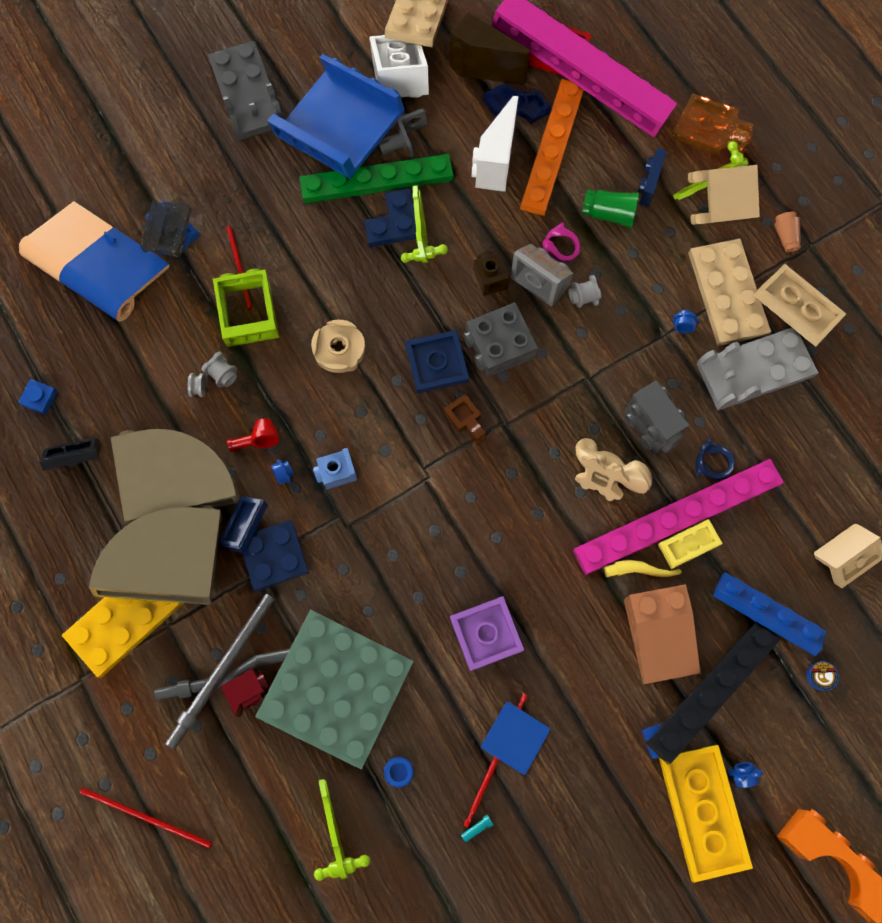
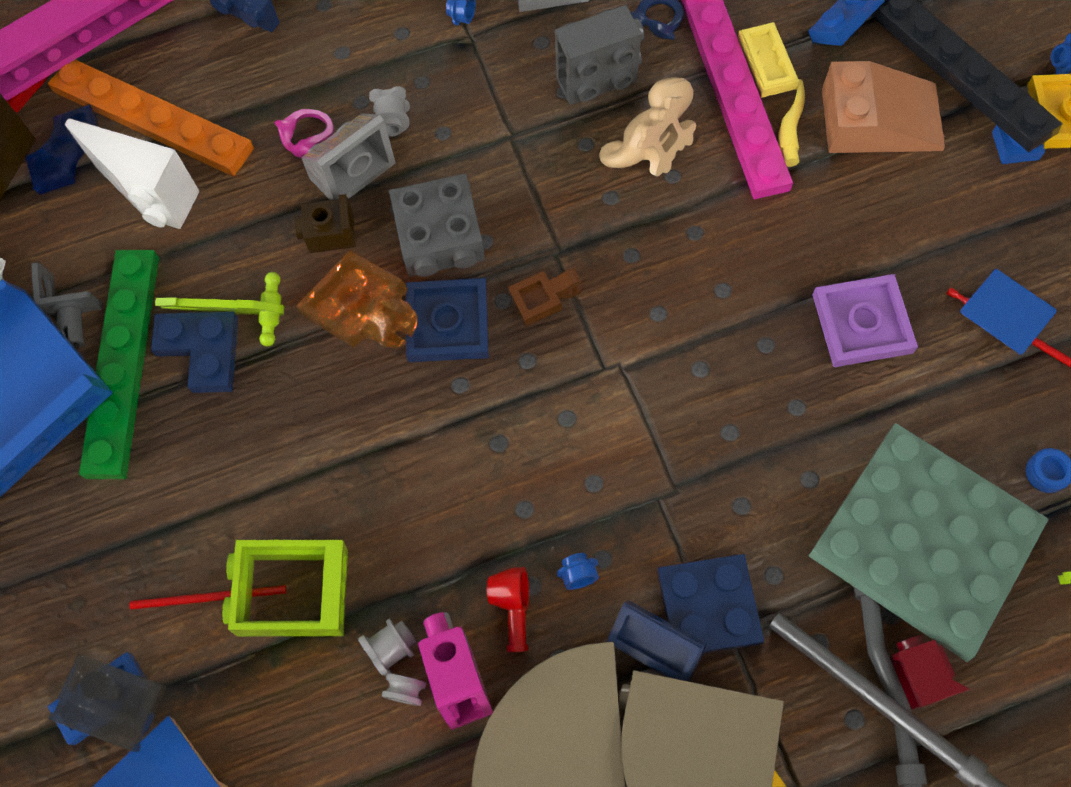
camera: 75 degrees left, 5 degrees down
tan plate [311,320,365,373] -> none
medium blue brick [313,448,357,490] -> none
green plant [582,190,640,229] -> none
none -> clear orange plate [296,250,418,348]
none -> dark pink torso [418,612,493,730]

